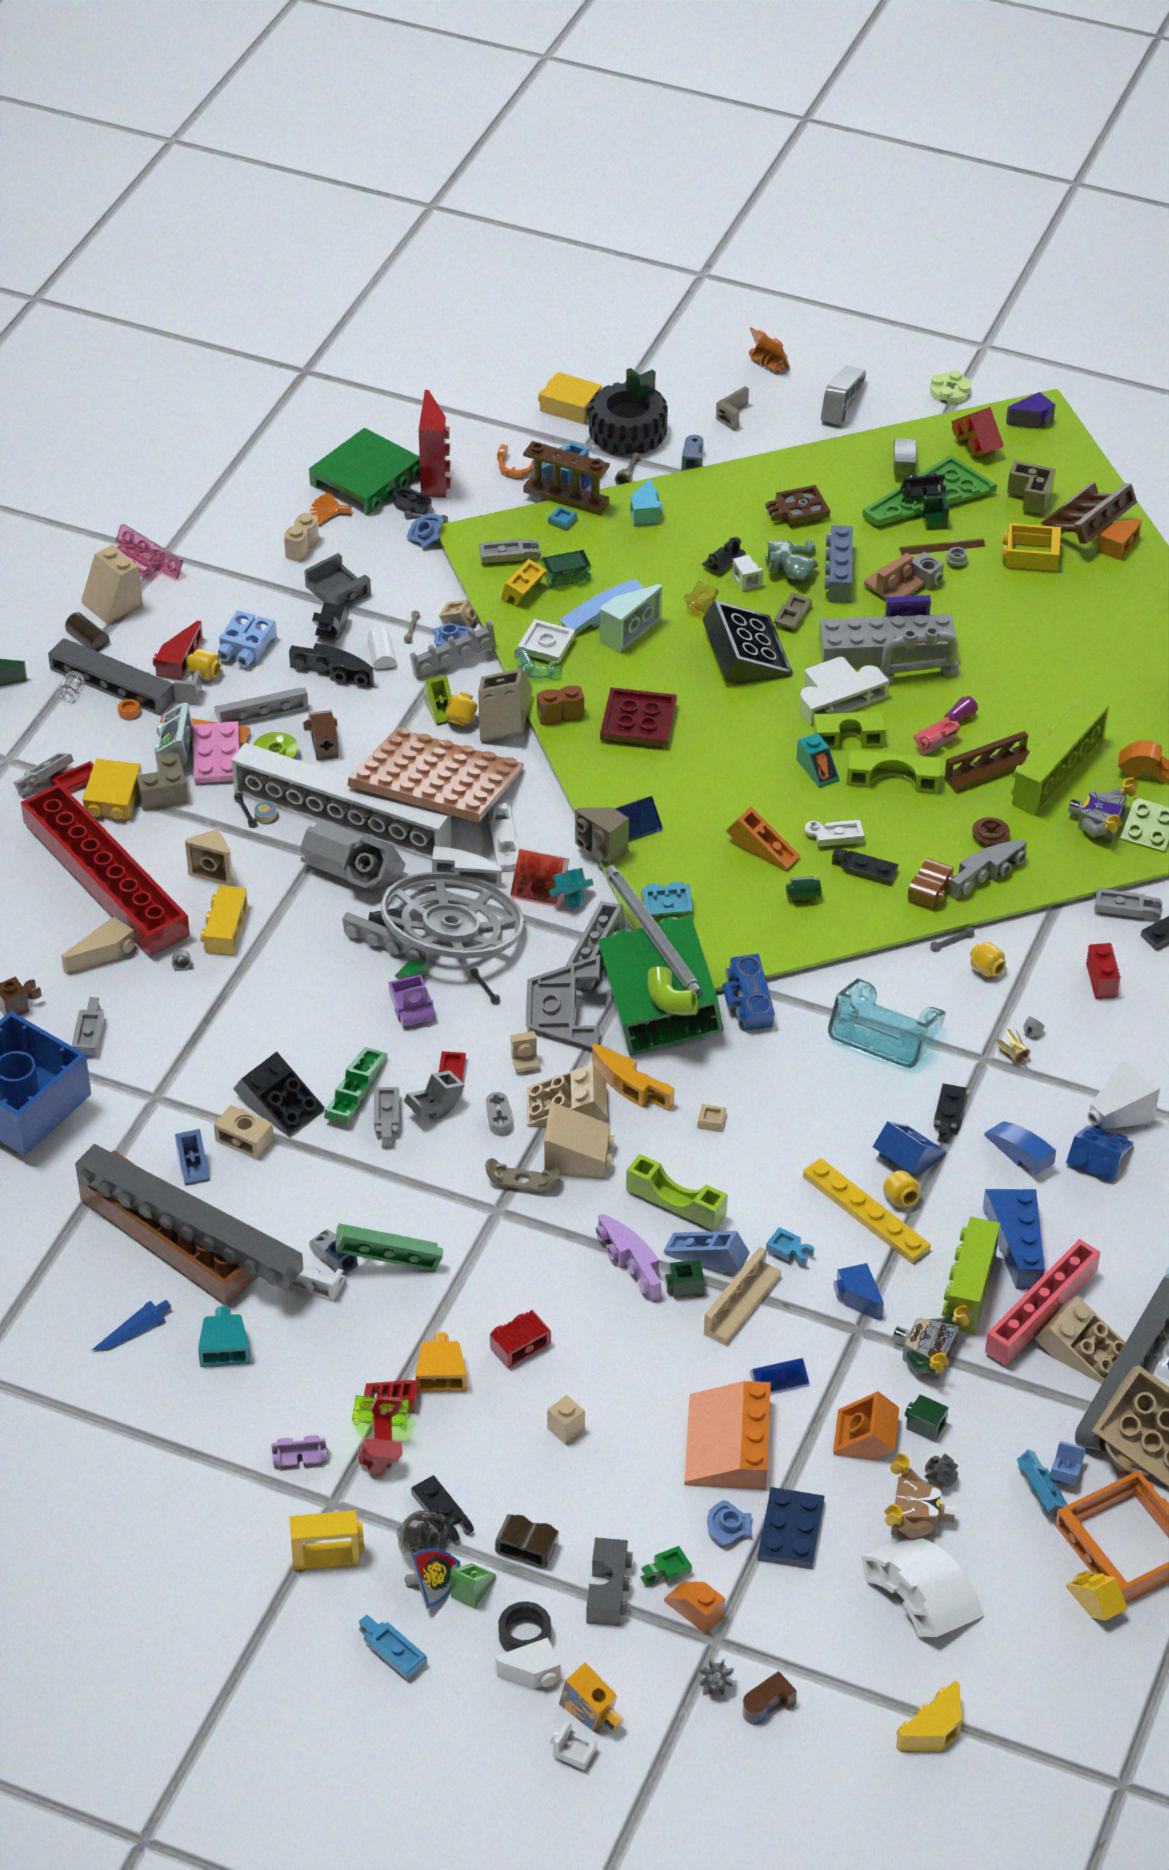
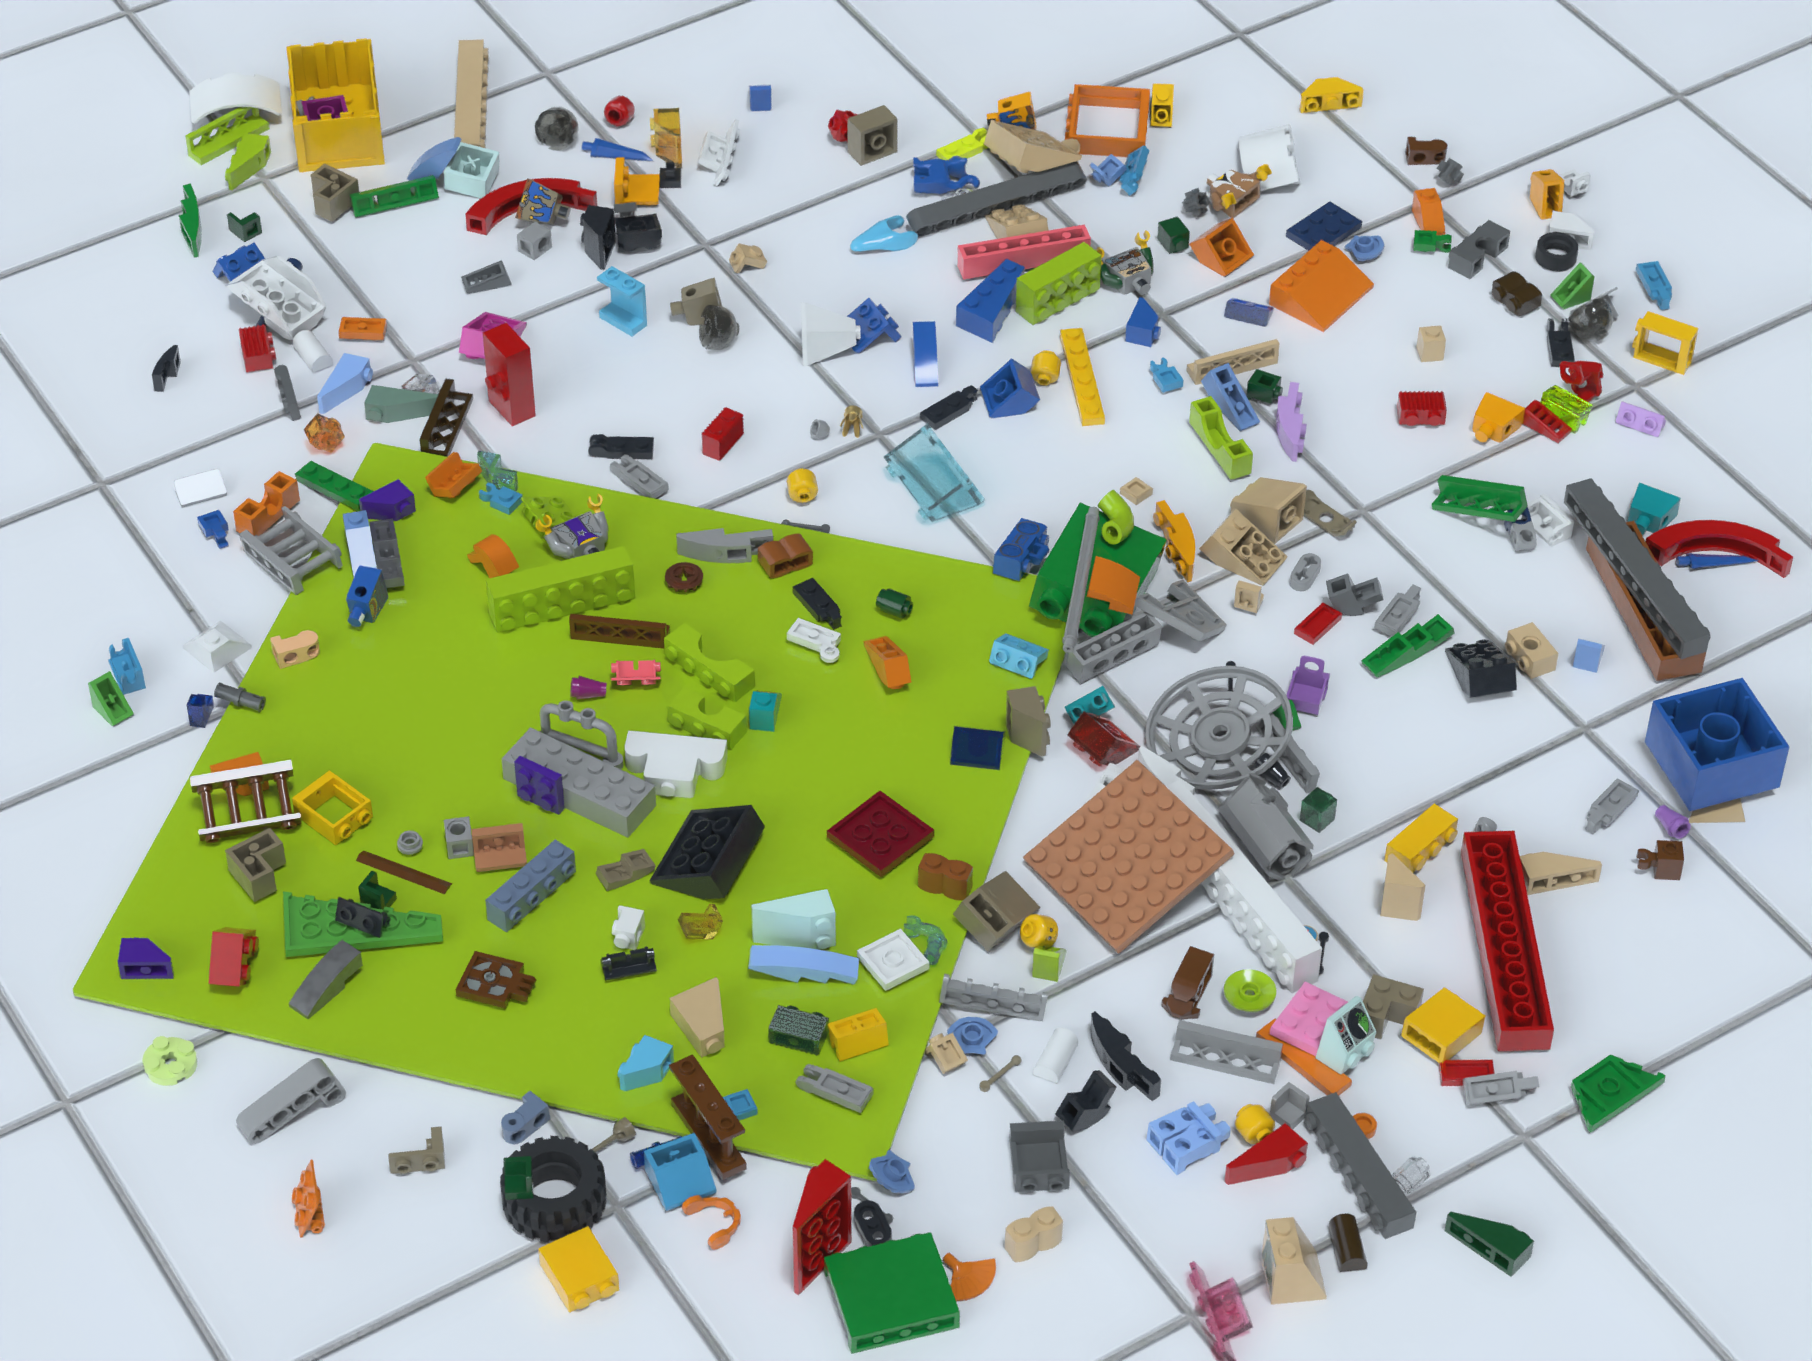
camera: 145 degrees left, 0 degrees up
sand green animal [765,540,818,580] -> none
none -> tan slope [670,977,725,1058]
none -> orange slope [1087,556,1140,615]
none -> clear green brick [1300,787,1337,833]
none -> red arch [1646,520,1793,578]

